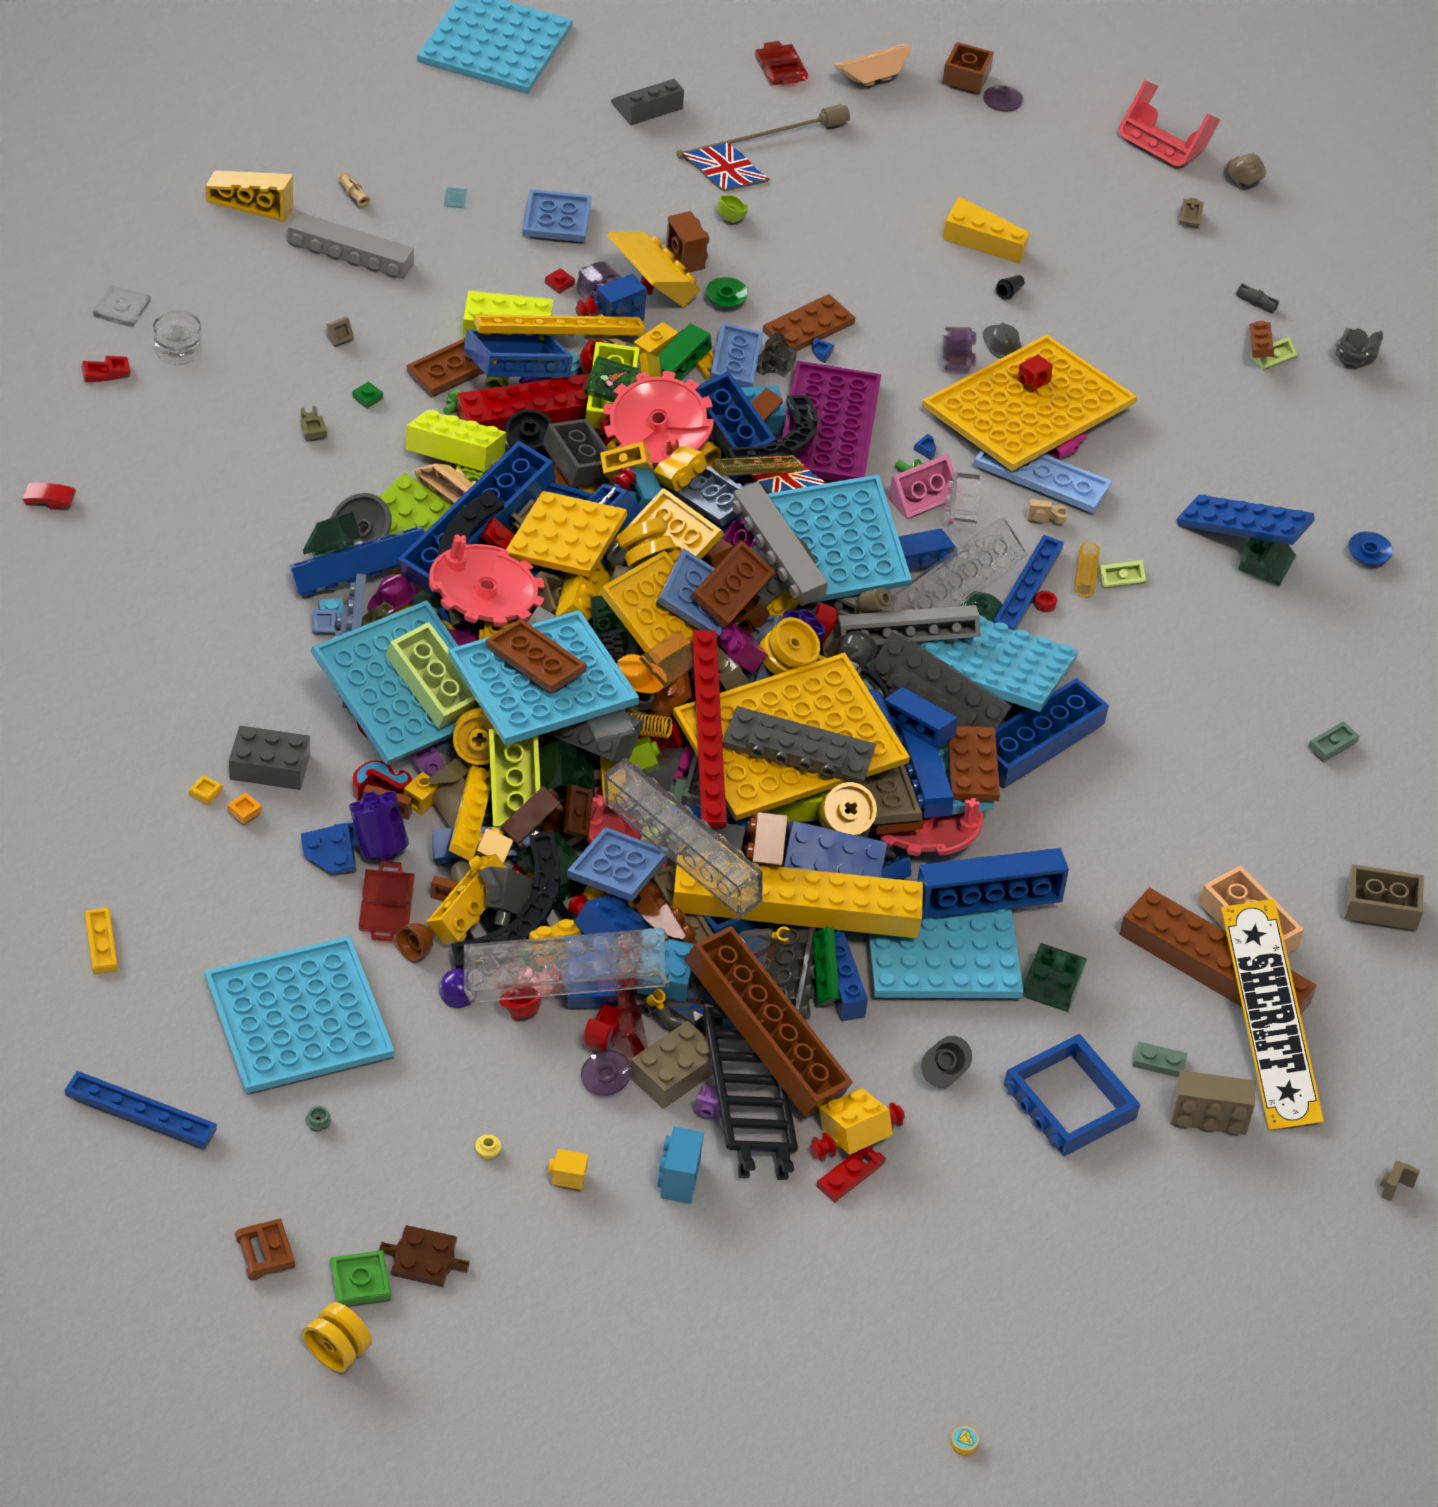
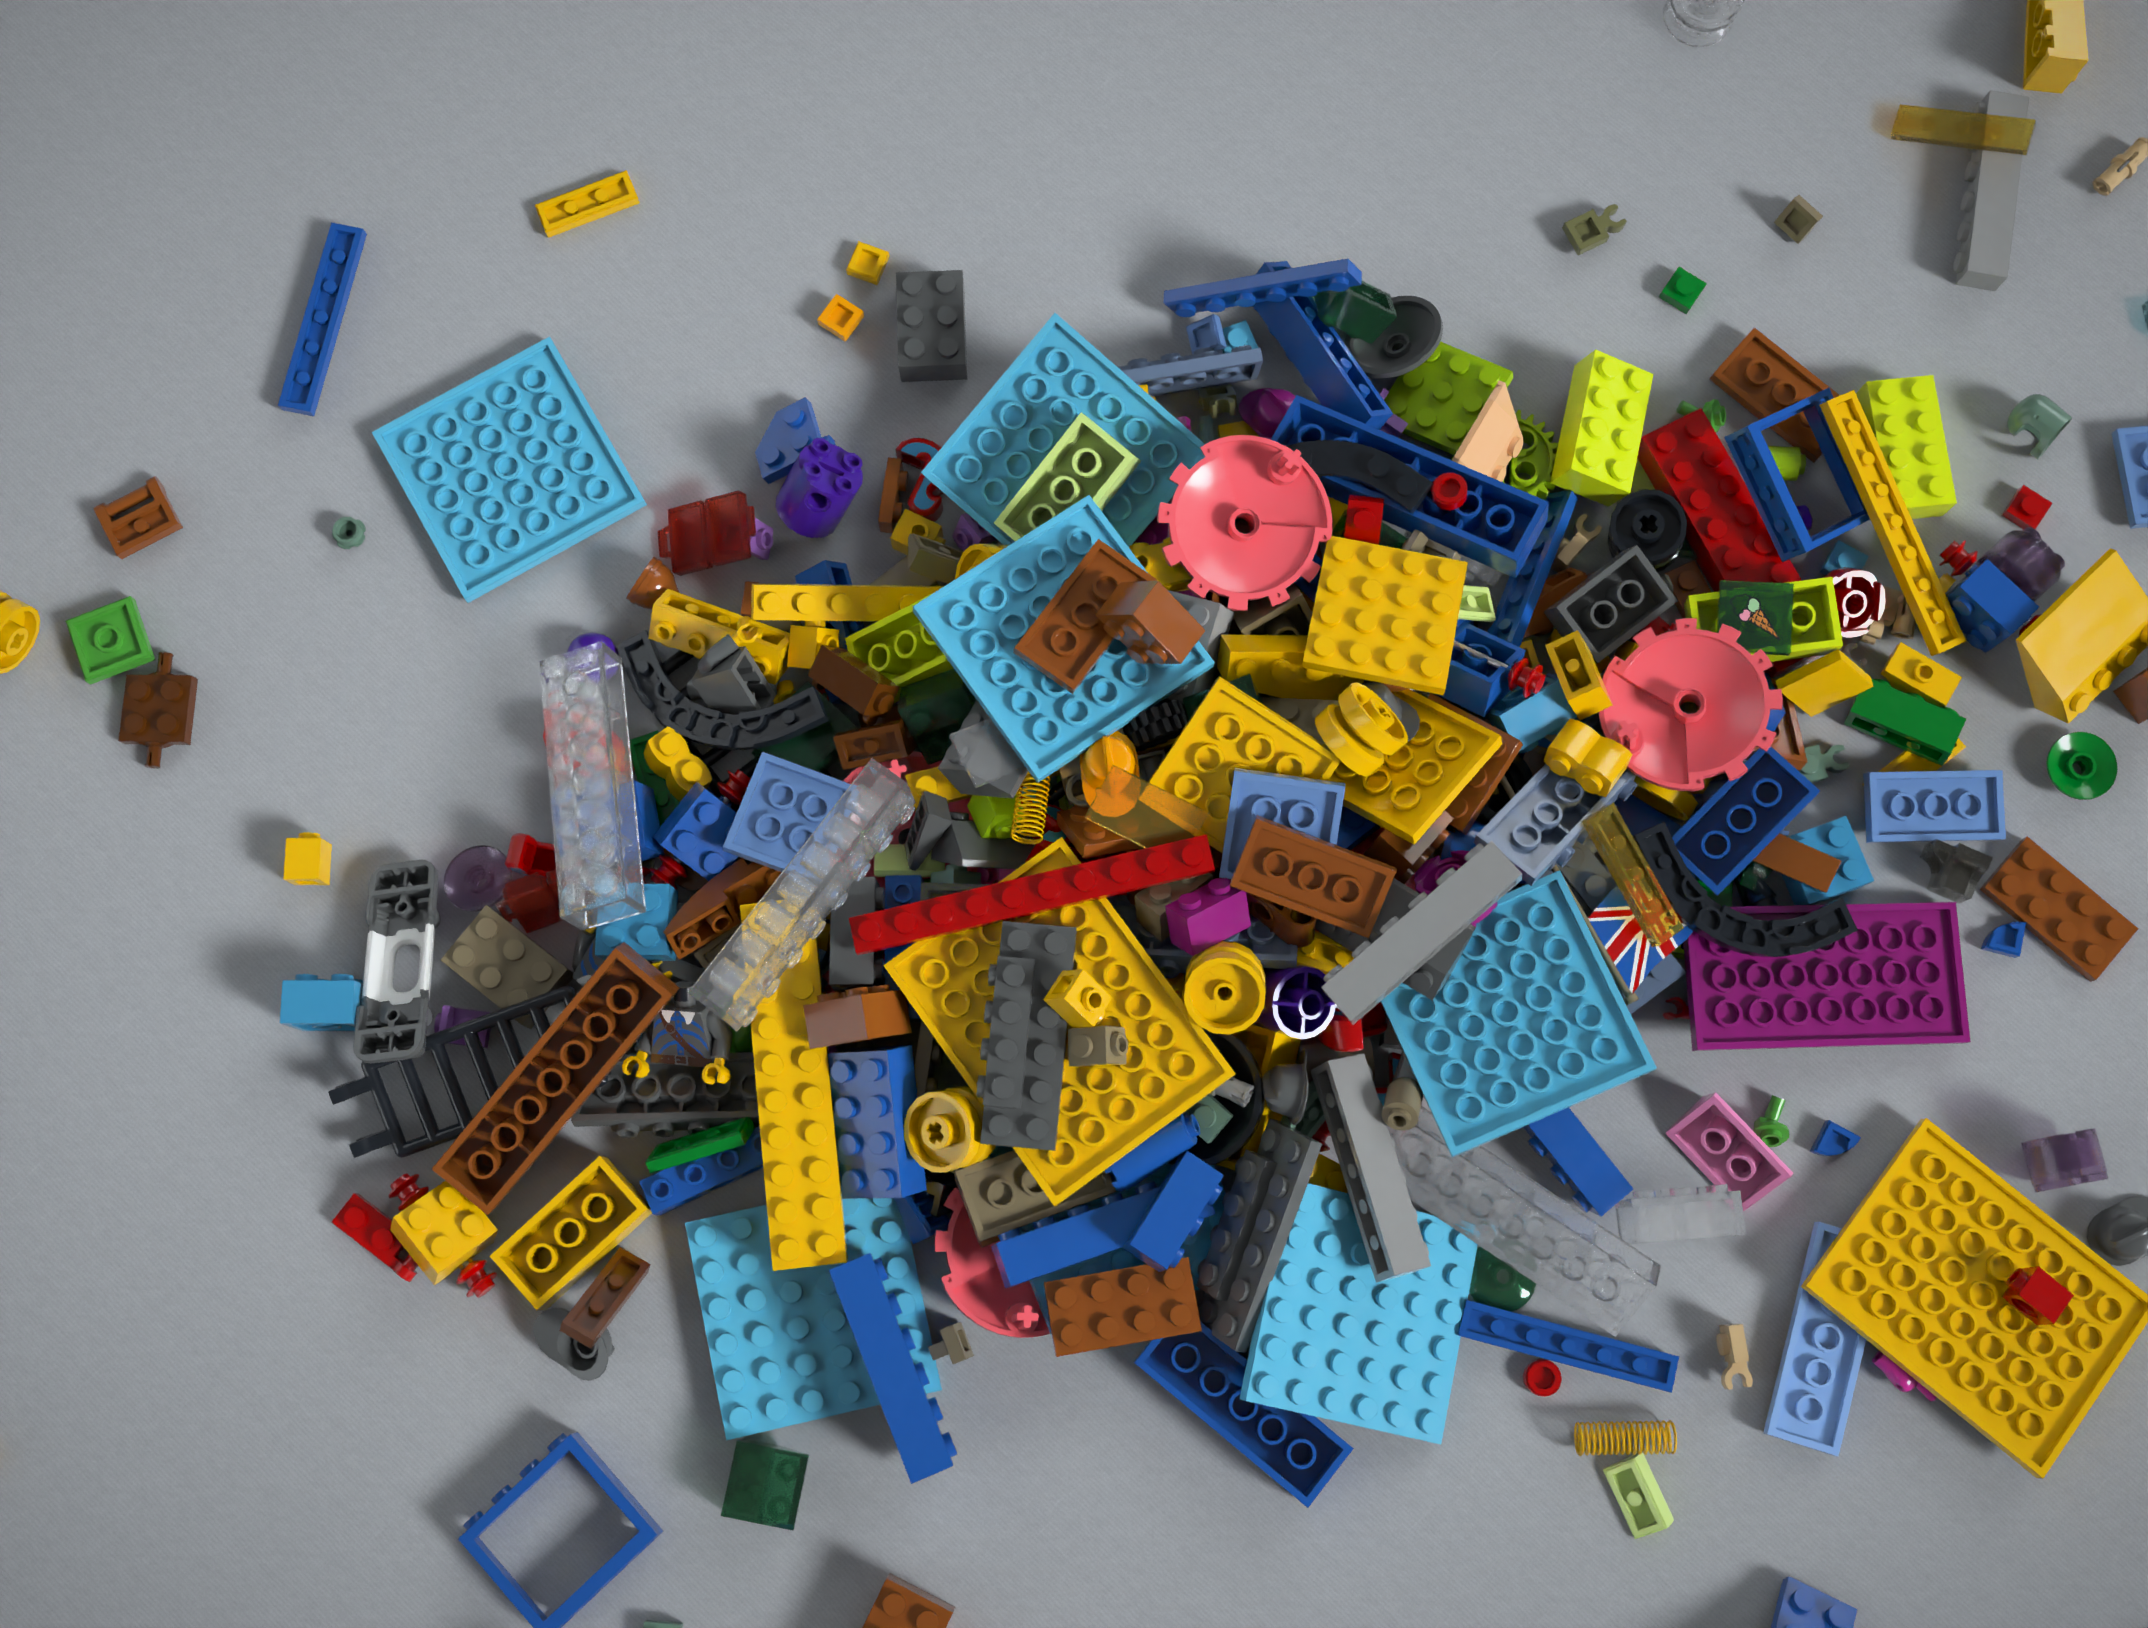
camera: 85 degrees right, 30 degrees up
light yellow plate [475,1135,501,1160] -> none
none -> dark grey piece [353,860,441,1063]
none -> yellow brick [490,1156,652,1311]
none -> reddish brown plate [559,1247,651,1348]
none -> yellow brick [1043,969,1113,1028]
none -> dark tan bracket [1067,1026,1128,1067]
none -> dark orange brick [1096,581,1206,665]
none -> blue plate [1163,258,1362,317]
none -> red tile [1431,472,1467,510]
none -> clear yellow tile [1891,104,2036,155]
none -> sand green helmet [2007,394,2072,460]

